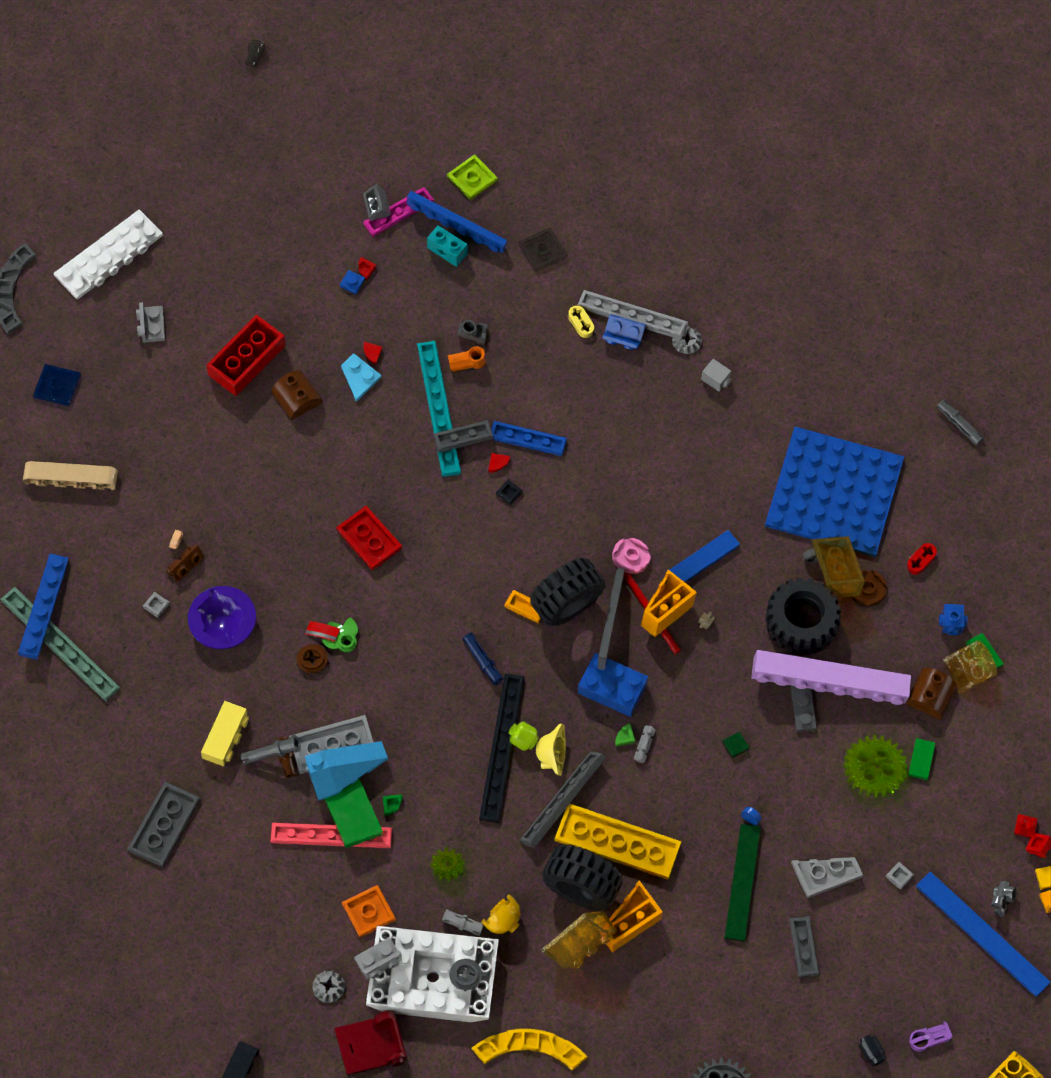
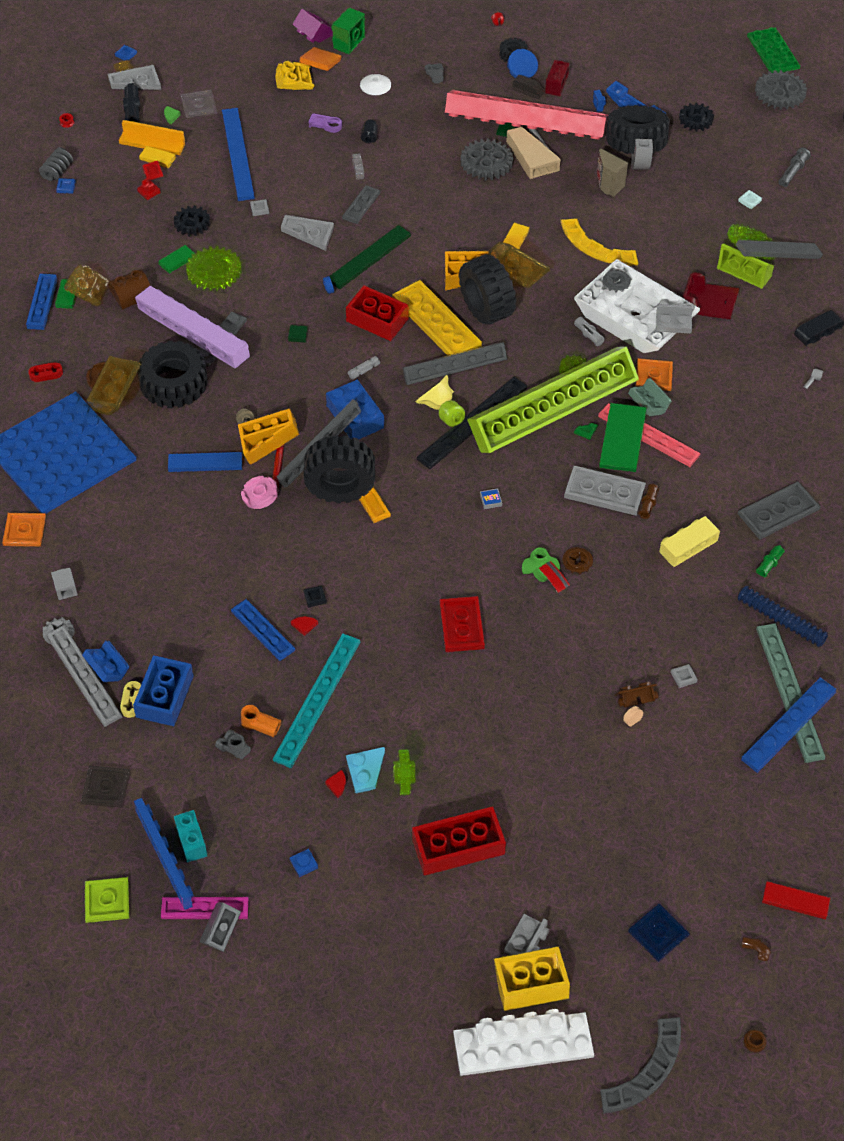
camera: 145 degrees left, 10 degrees down
tan beam [23,461,118,490] -> none
dark purple piece [188,586,256,649] -> none
dark grey pin [241,735,301,765] -> none
reddish brown brick [272,370,323,421] -> none
dark azure wedge [305,741,388,801] -> none
light grey gear [313,970,345,1003] -> none
red tile [358,257,377,281] -> none
dark grey tile [433,420,493,453] -> none
dark blue pin [462,632,504,686] -> none
yellow cylinder [481,894,521,934] -> none
bright green tile [615,724,635,747] -> none
dark grey tile [803,549,823,564] -> none
blue brick [939,604,967,635] -> none
dark grey plate [991,881,1017,917] -> none
none -> orange tile [2,513,46,547]
none -> blue plate [26,274,57,330]
none -> blue brick [133,655,194,726]
none -> black gear [174,205,210,237]
none -> red brick [346,285,409,341]
none -> clear beam [352,153,364,180]
none -> clear neon green gear [393,750,416,795]
none -> lime brick [467,346,639,453]
none -> tile [480,488,502,509]
none -> yellow slope [494,946,570,1011]
none -> yellow tile [502,223,530,253]
none -> sand green bracket [628,378,671,416]
none -> dark blue piece [738,586,828,647]
none -> green axle [756,545,785,578]
none -> light grey hand [803,369,823,389]

